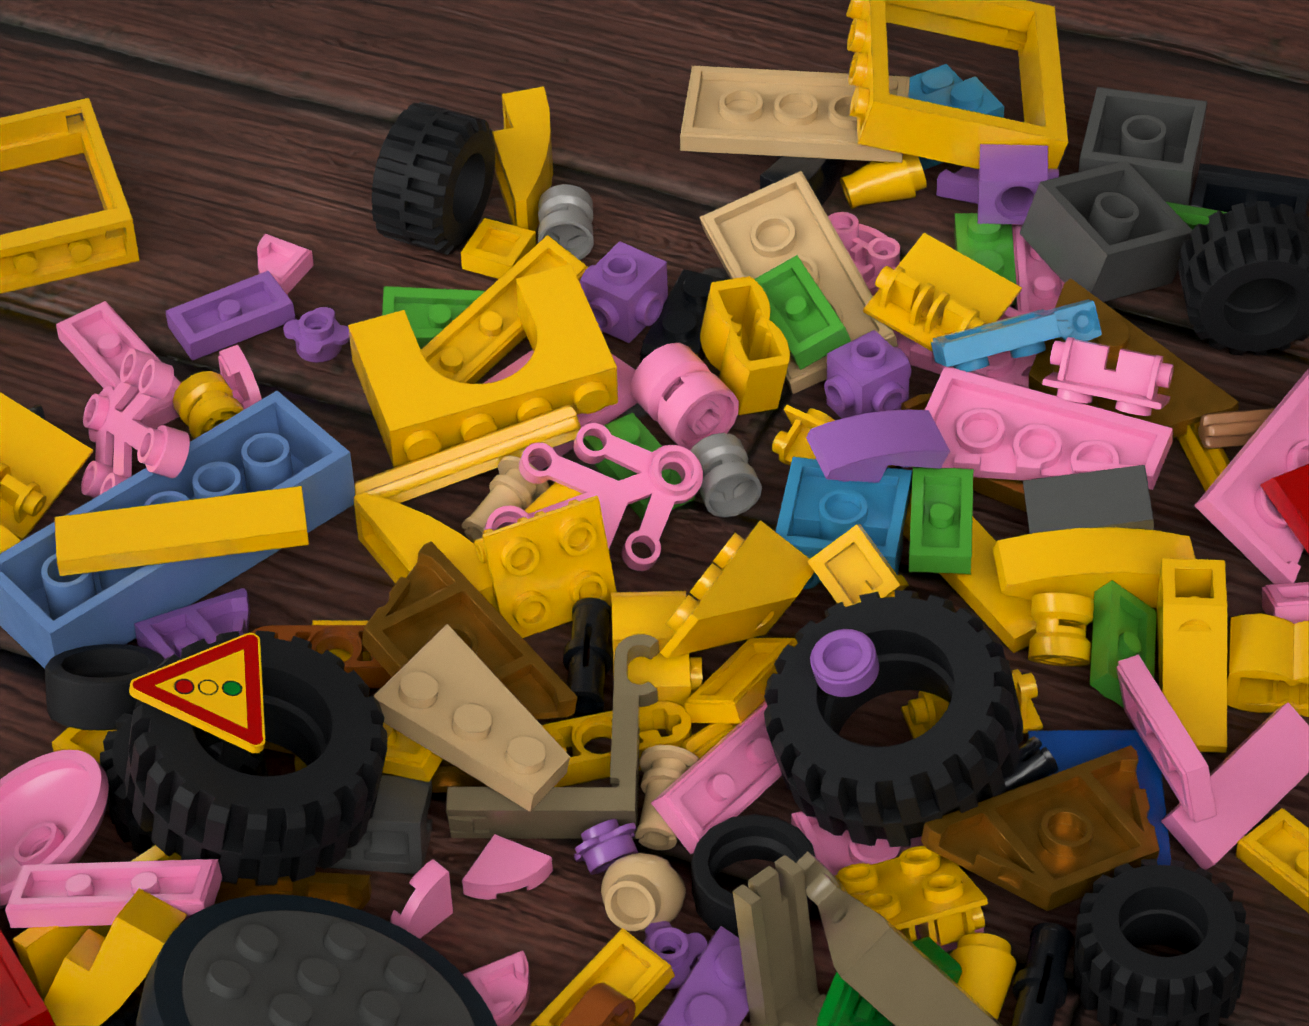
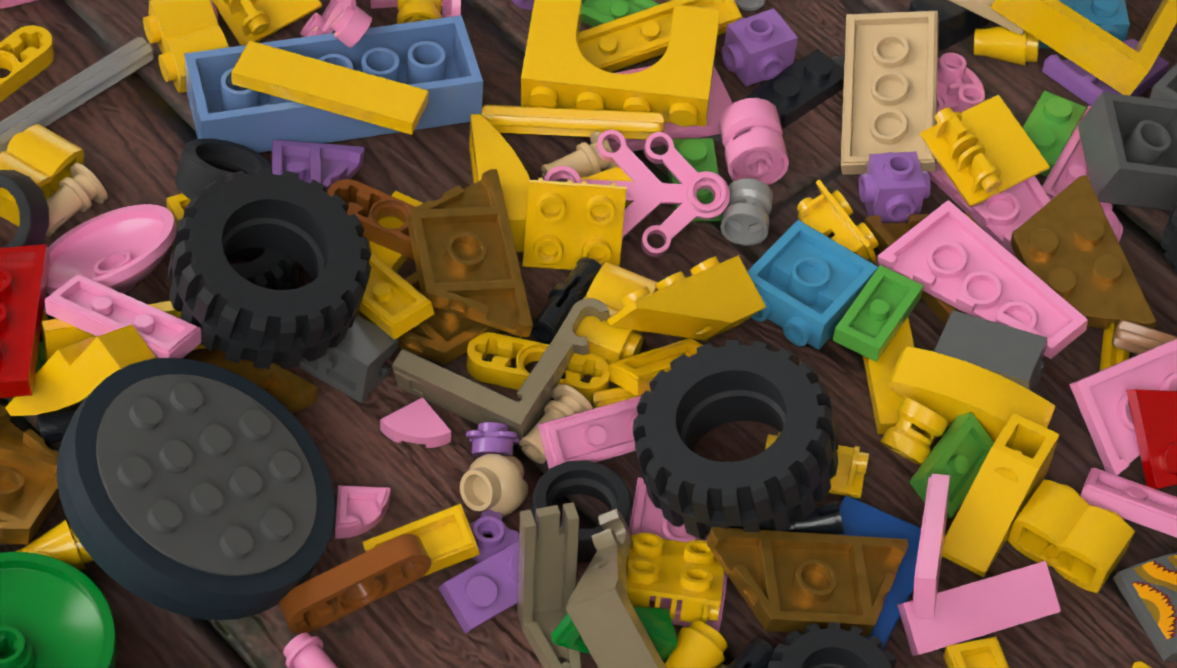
camera: 20 degrees right, 5 degrees up
piece [129,633,265,753] -> none
tan wing [373,624,570,812] -> none
bright pink tile [390,859,453,939] -> none
yellow brick [700,276,790,415] -> none
bright green plate [754,255,851,370] -> none
medium lavender slope [806,409,950,483] -> none
yellow bracket [807,524,909,607] -> none
medium lavender tile [810,629,879,697] -> none
dark azure hinge [930,299,1102,372] -> none
medium lavender brick [978,144,1059,225] -> none
bright pink hinge [1042,337,1174,416] -> none

